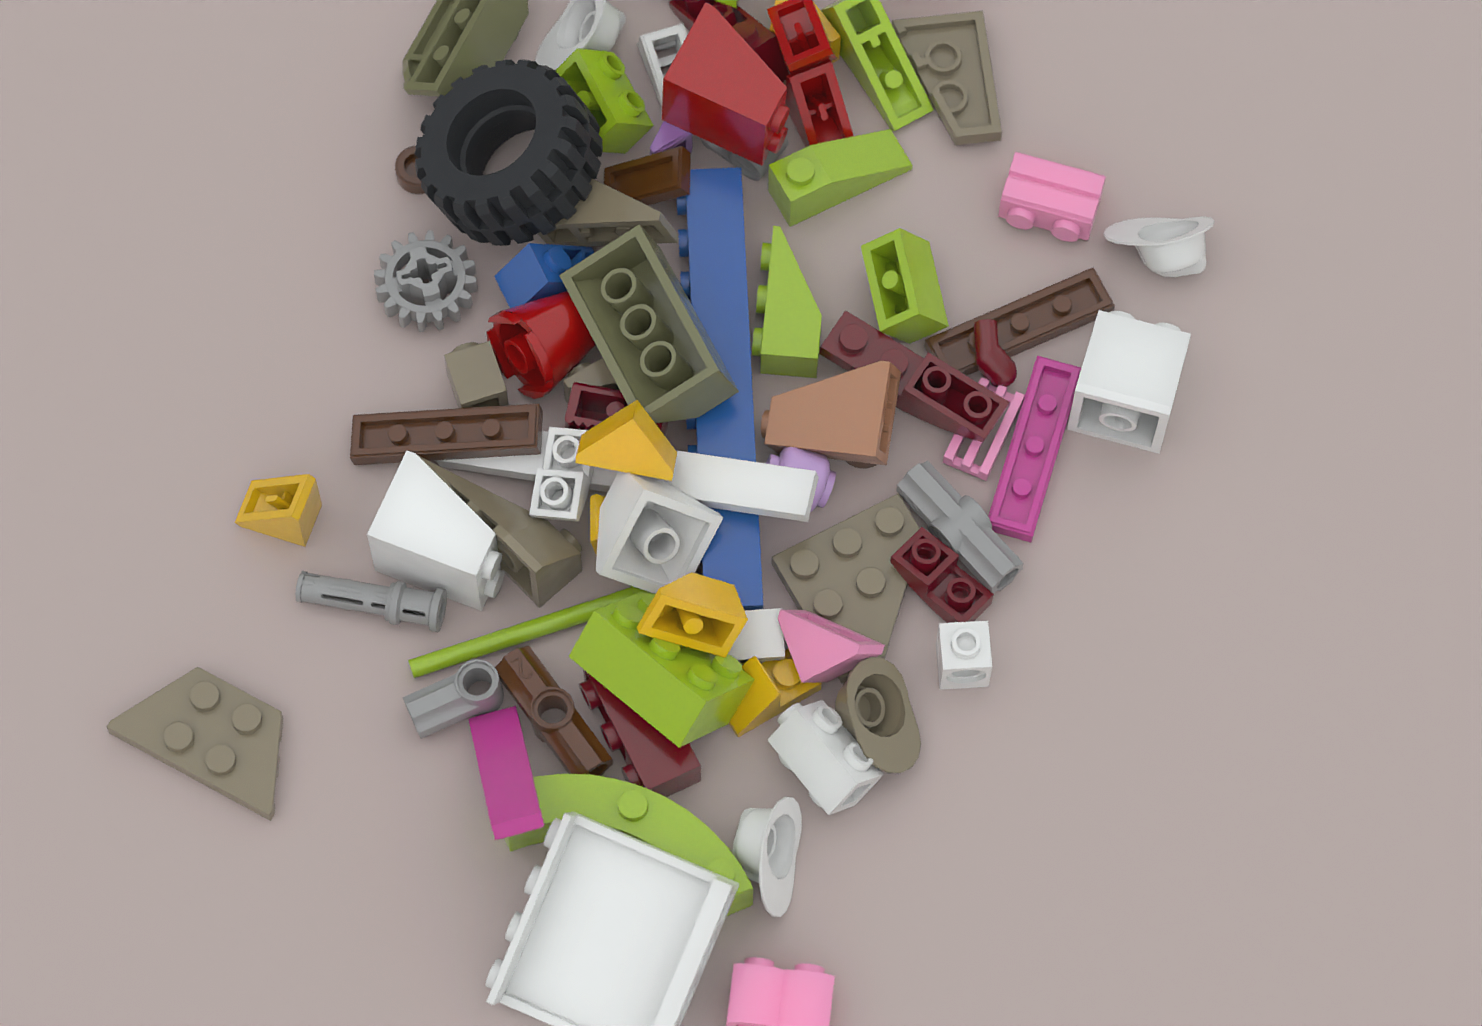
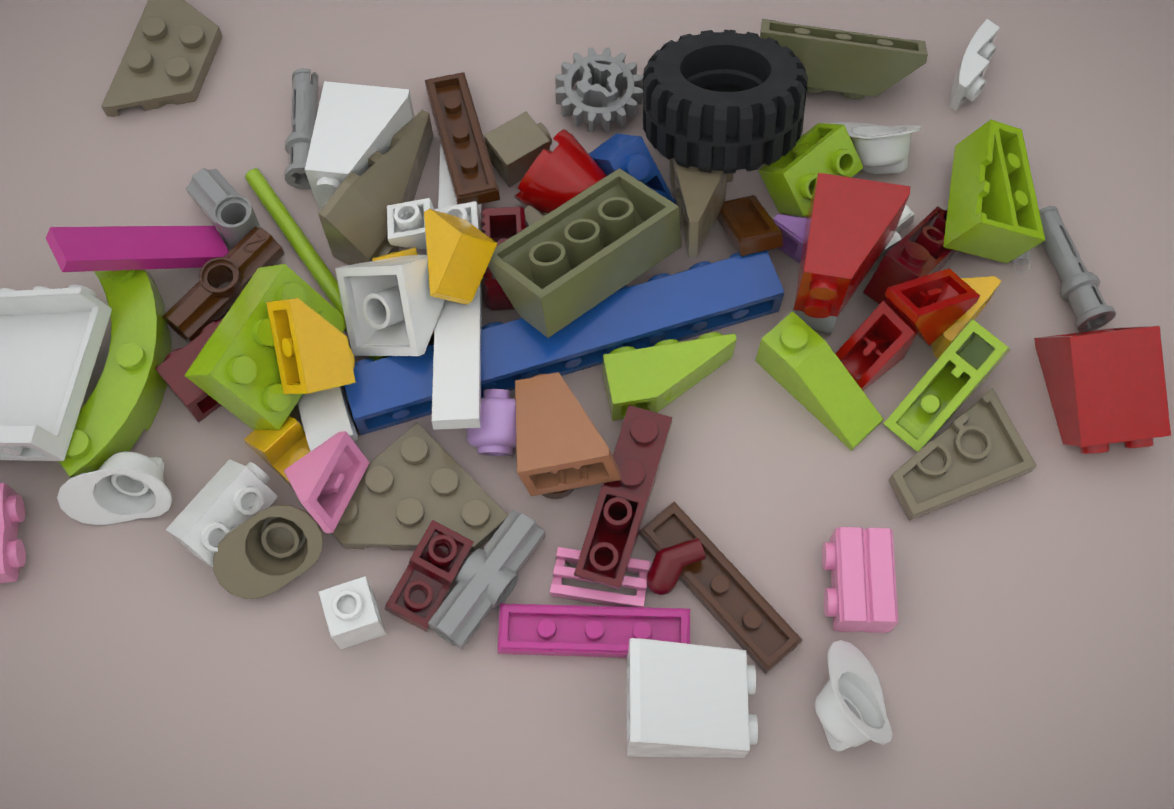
camera: 75 degrees right, 0 degrees up
yellow slope [234,474,322,547] -> none
lime brick [861,228,949,344] -> none

